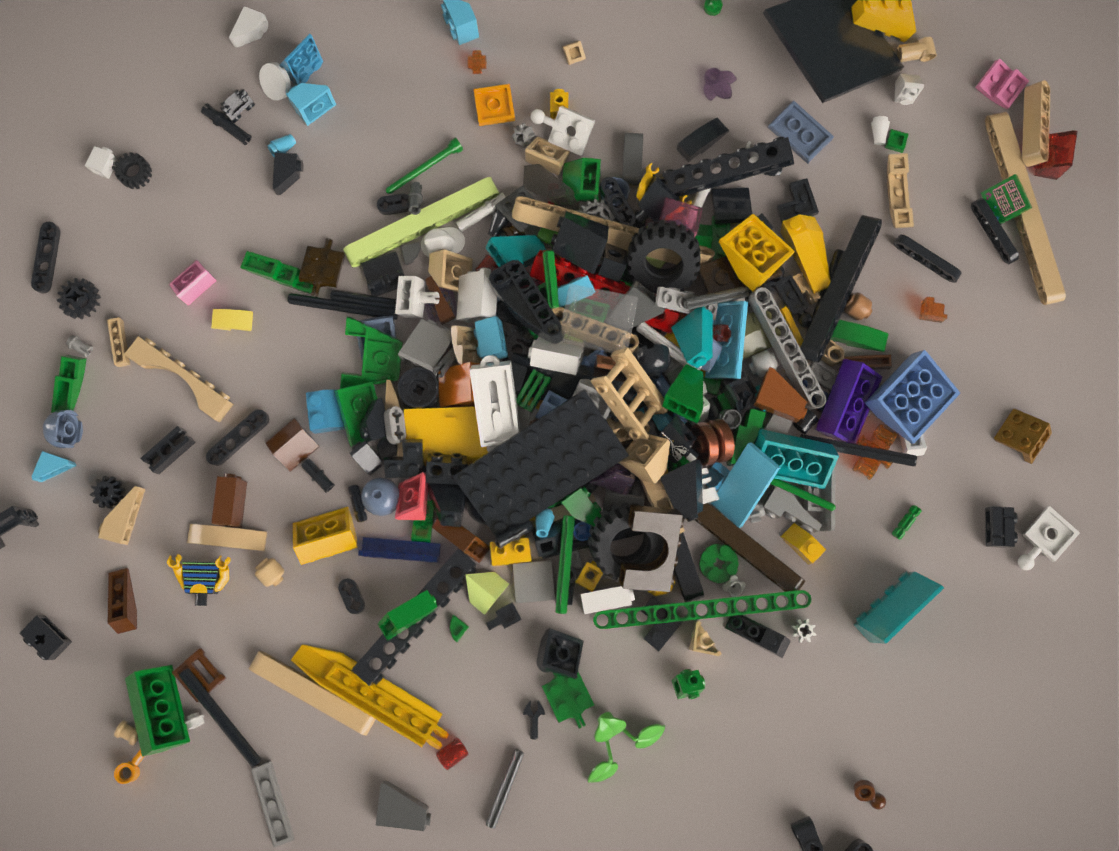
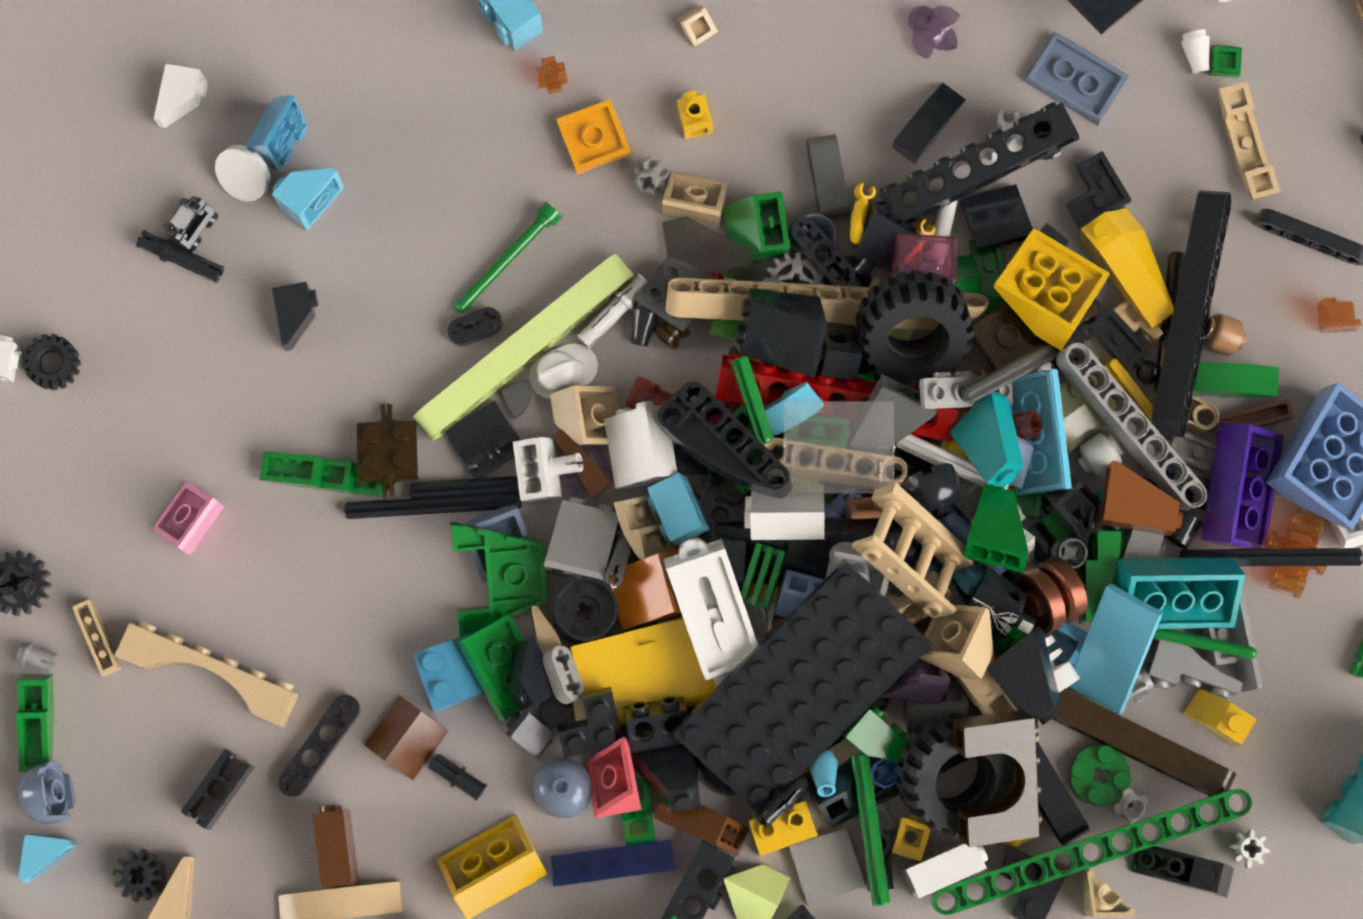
camera: 15 degrees left, 0 degrees up
light yellow slope [211,309,253,331] -> none
medium azure cone [267,134,296,157] -> none
black axle [348,485,368,522] -> none
dark grey pin [408,182,423,215] -> none
teal slope [485,235,546,273] -> none
white plate [531,106,595,156] -> none

